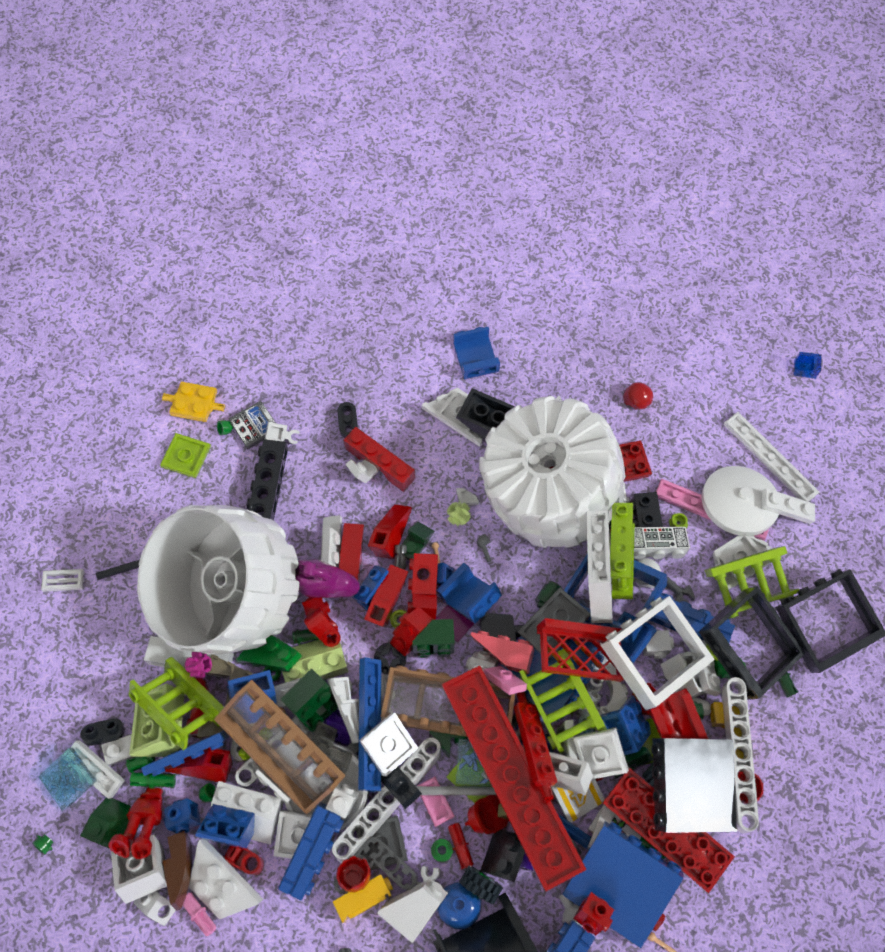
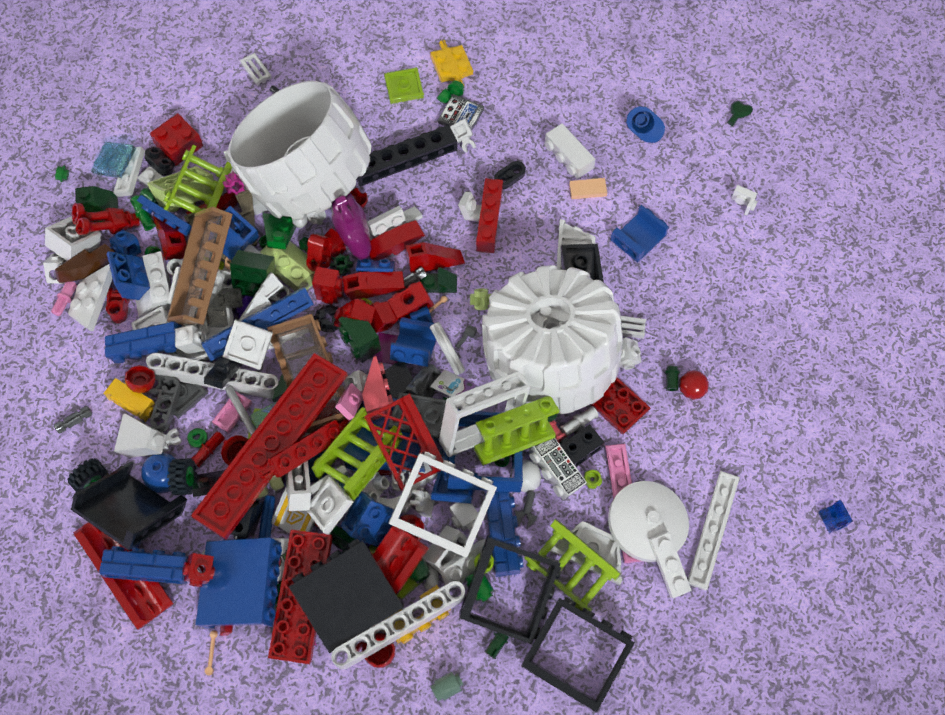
camera: 60 degrees right, 0 degrees up
none -> red brick [149,113,203,166]
none -> red brick [312,267,344,304]
none -> dark green gear [330,253,354,278]
none -> dark grey wing [406,364,441,398]
none -> white axle [430,322,465,375]
none -> white sticker [430,370,476,397]
none -> sand green brick [430,671,464,702]
none -> green plate [447,80,464,96]
none -> white brick [544,123,596,179]
none -> light nougat tile [569,178,607,199]
none -> blue piece [626,106,665,143]
none -> dark green pin [664,366,680,391]
none -> dark green rock [727,100,753,126]
none -> white bracket [731,185,758,215]

